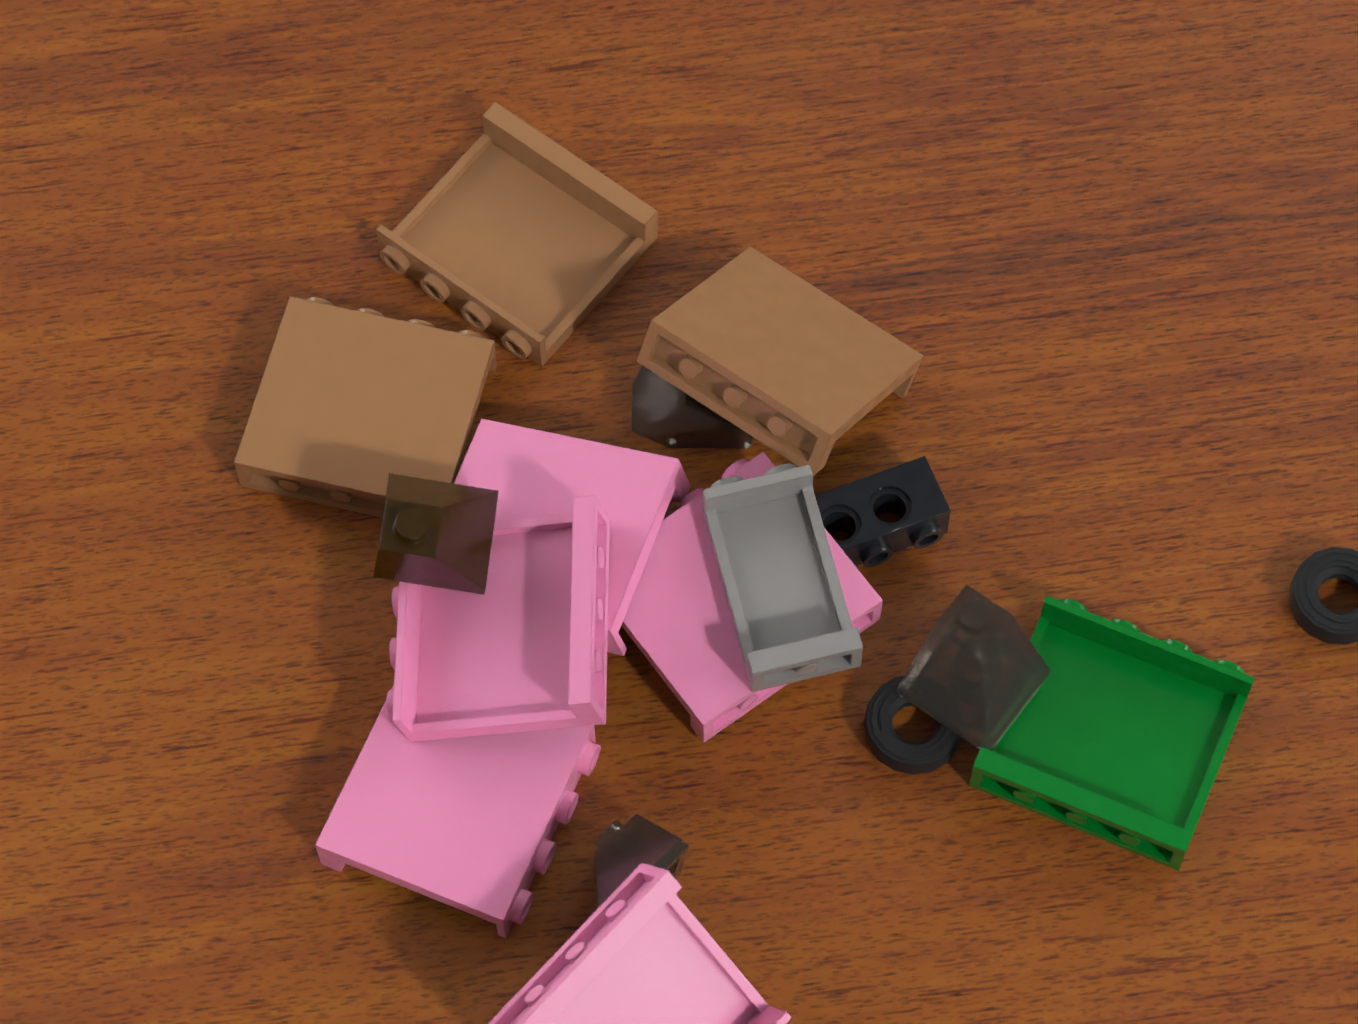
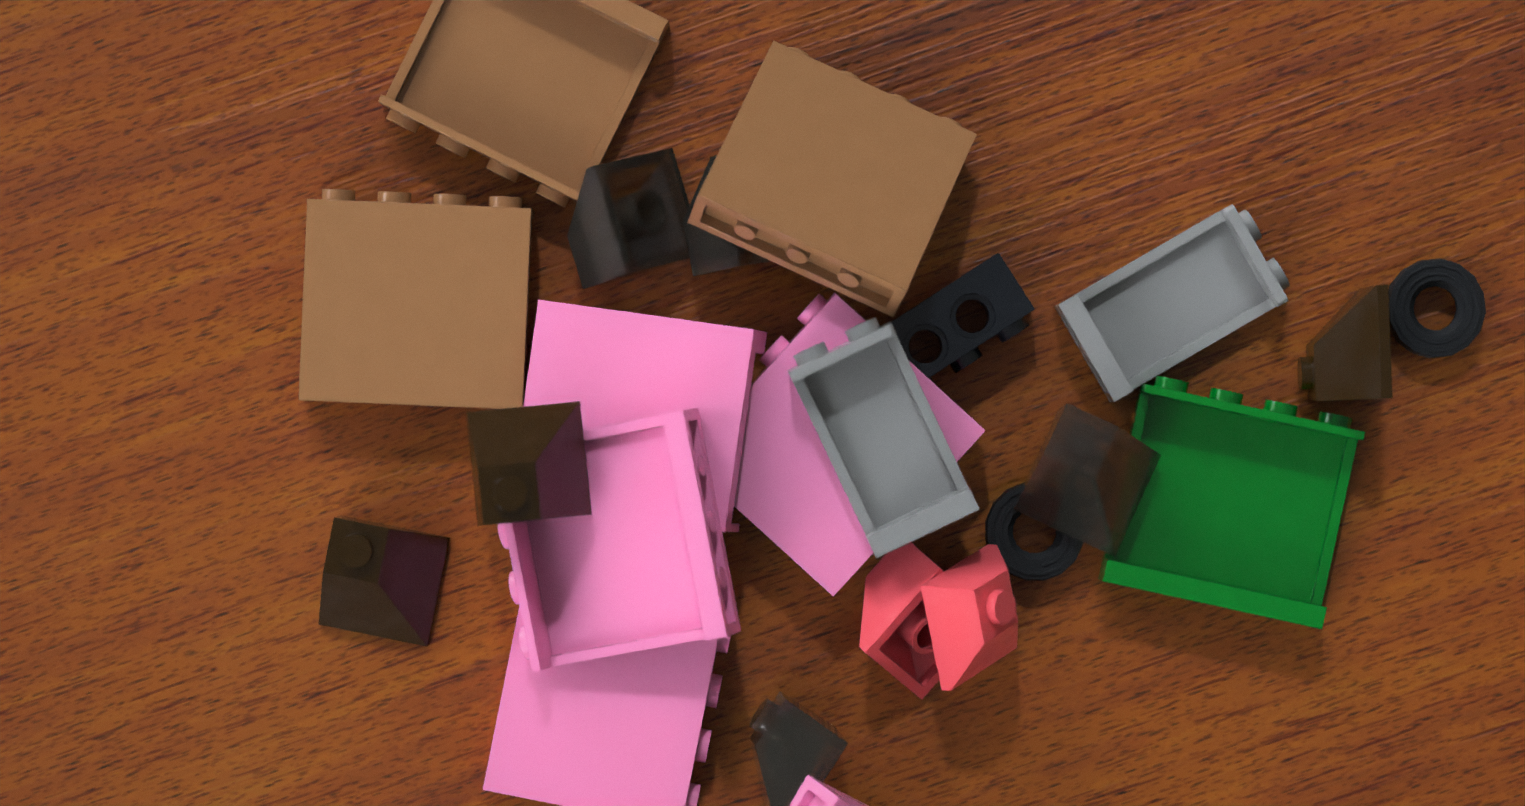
camera: 15 degrees left, 25 degrees up
none -> dark brown slope [318,516,450,646]
none -> clear smoke slope [567,148,705,289]
none -> coral slope [859,542,944,700]
none -> coral slope [921,544,1018,691]
none -> light grey panel [1054,204,1290,402]
none -> dark brown slope [1297,285,1392,401]

